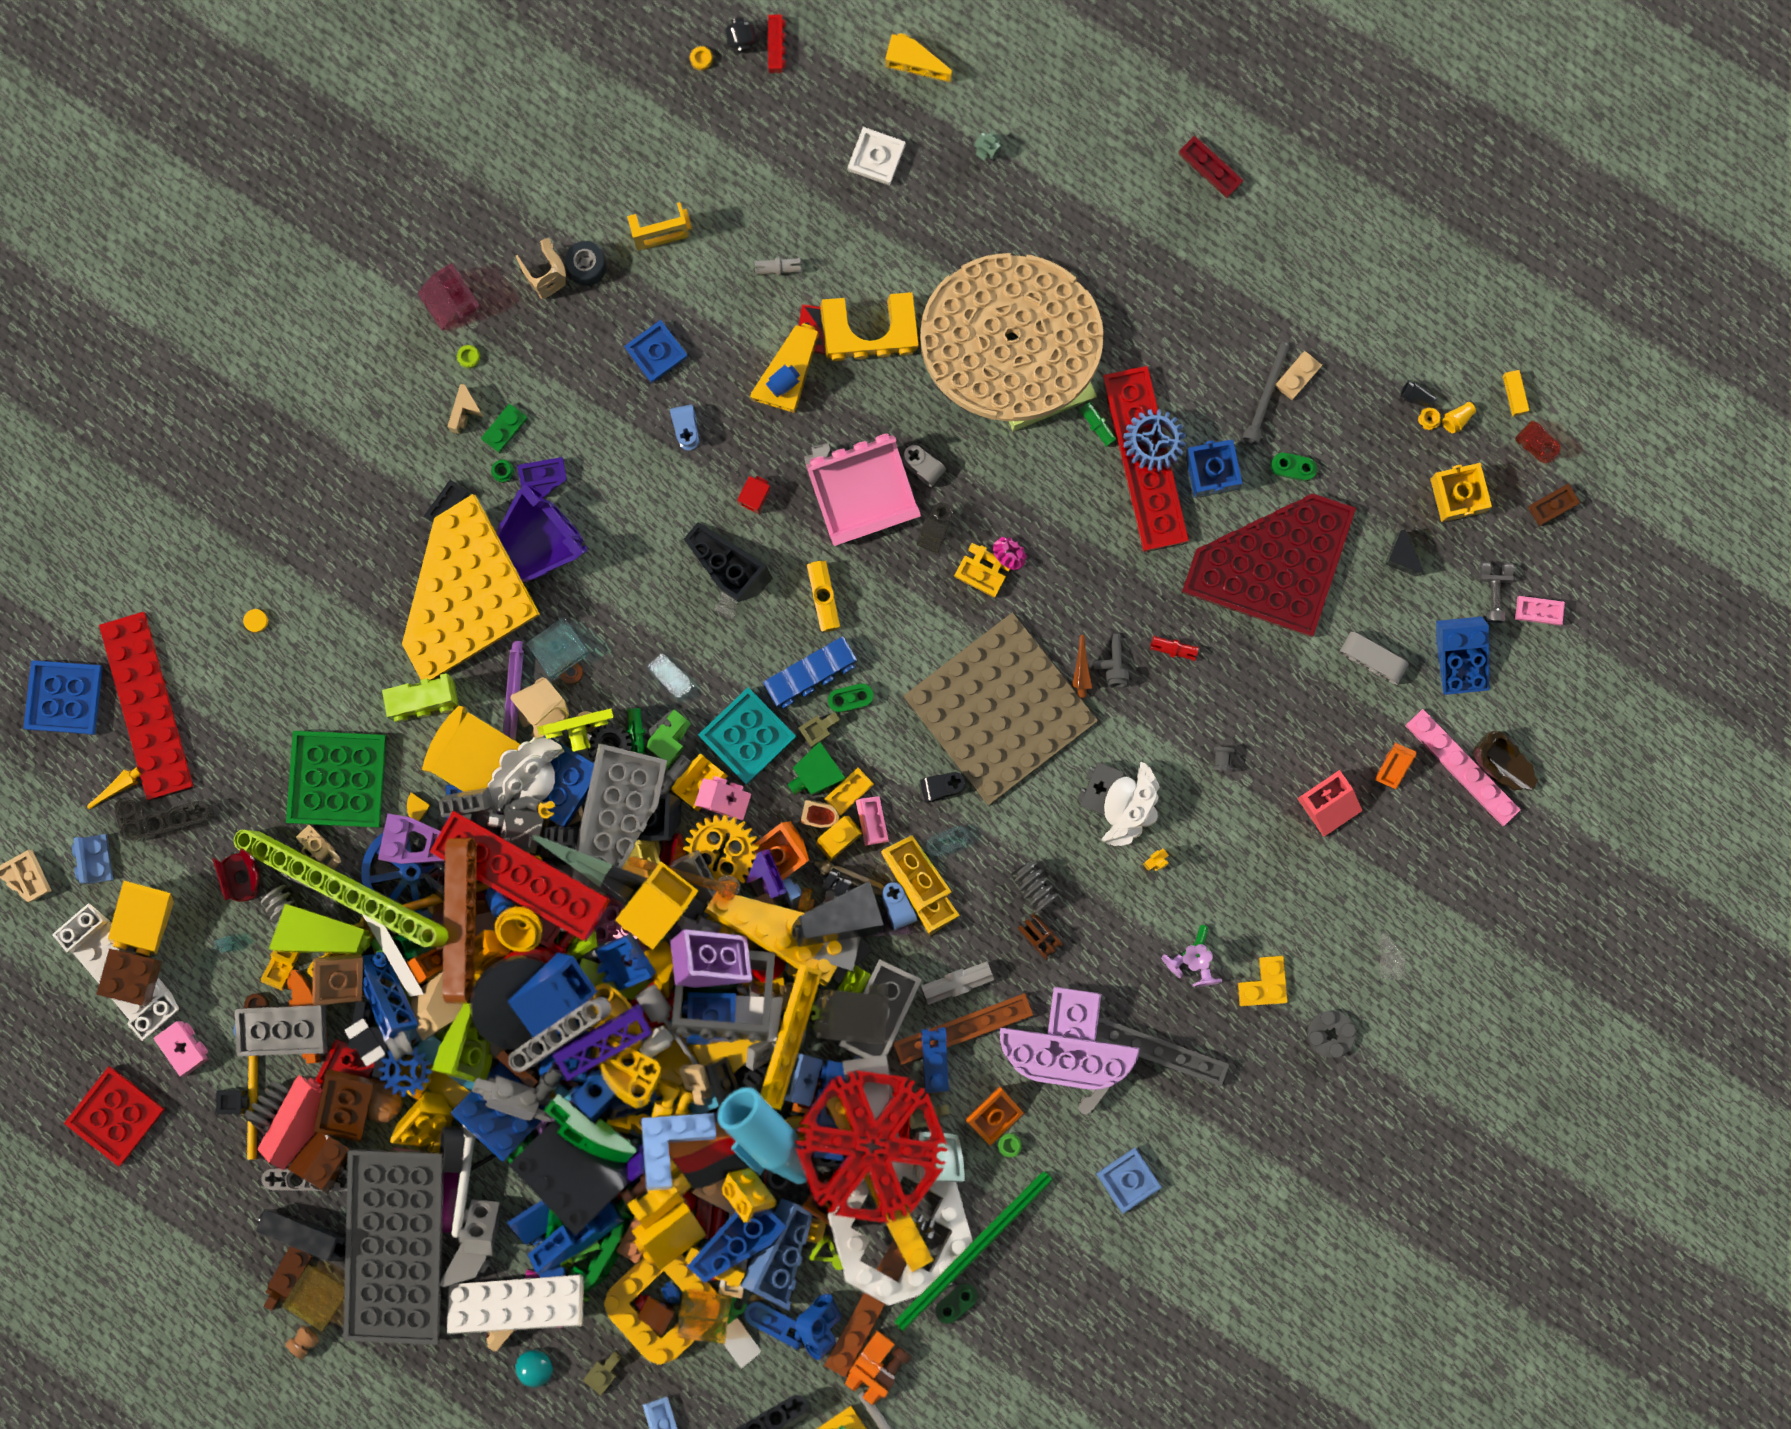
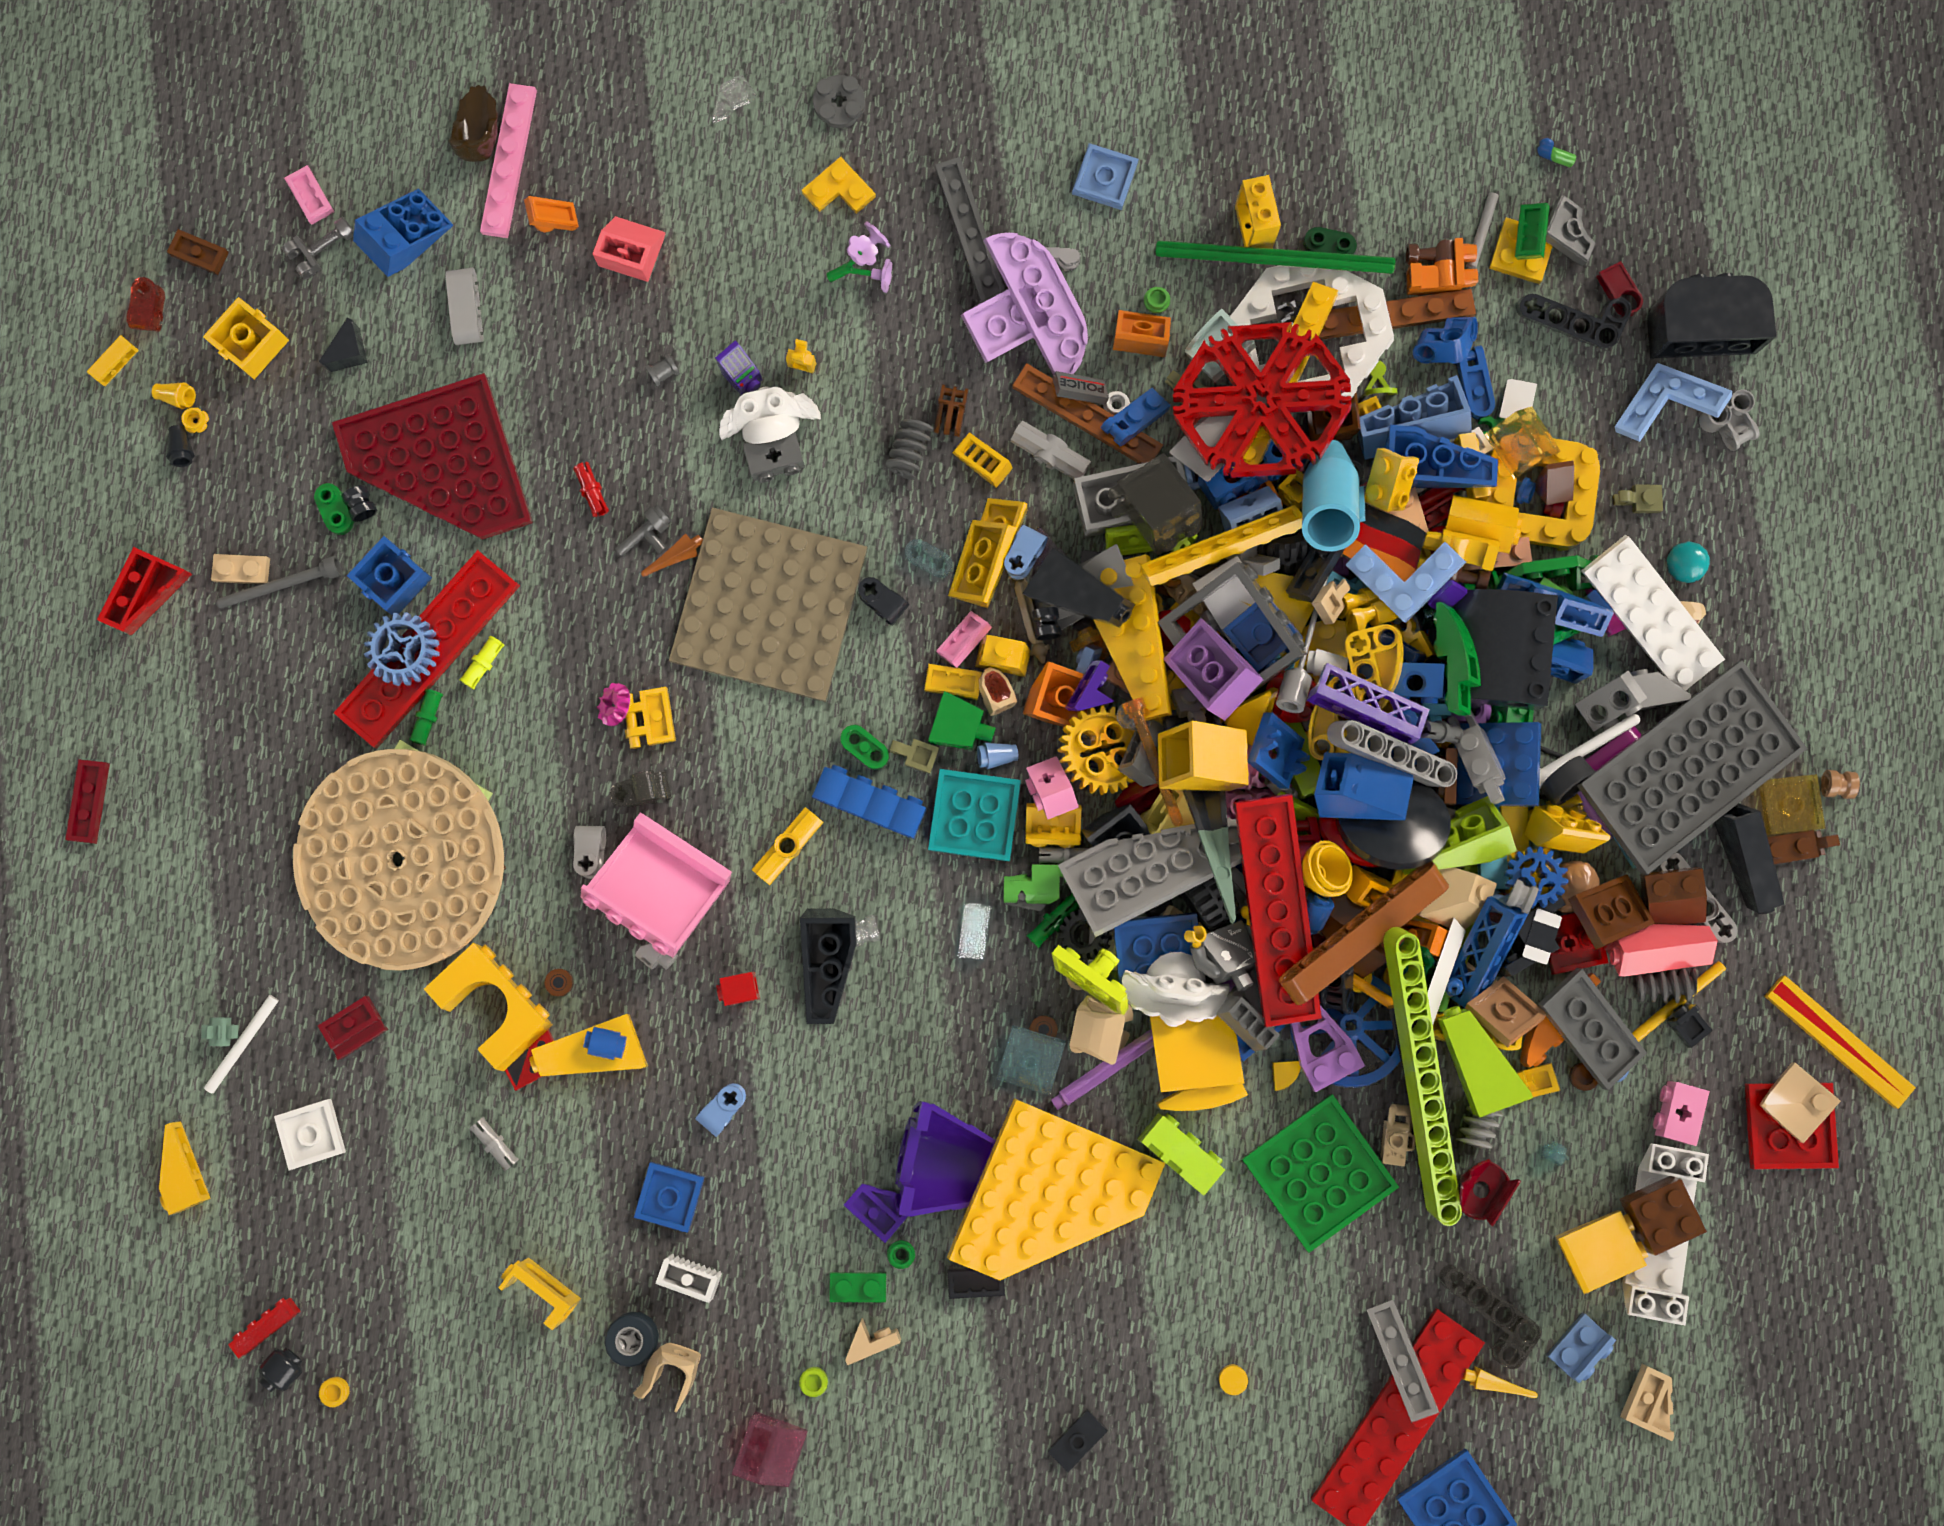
camera: 125 degrees left, 0 degrees up
none -> red wedge [97,547,192,635]
none -> white bar [204,995,279,1094]
none -> dark red plate [318,996,388,1060]
none -> black wheel [341,485,378,522]
none -> neon yellow pin [459,635,505,690]
none -> reddish brown tile [545,969,574,996]
none -> white brick [656,1254,722,1303]
none -> dark purple slope [715,340,763,396]
none -> yellow slope [953,432,1013,488]
none -> medium blue cone [977,742,1018,770]
none -> black plate [1048,1409,1108,1472]
none -> dark grey tile [1052,371,1109,405]
none -> white plate [1103,391,1130,415]
none -> yellow window [1235,175,1281,249]
none -> light grey plate [1367,1300,1439,1422]
none -> tan plate [1759,1062,1841,1143]
none -> yellow tile [1764,975,1916,1109]

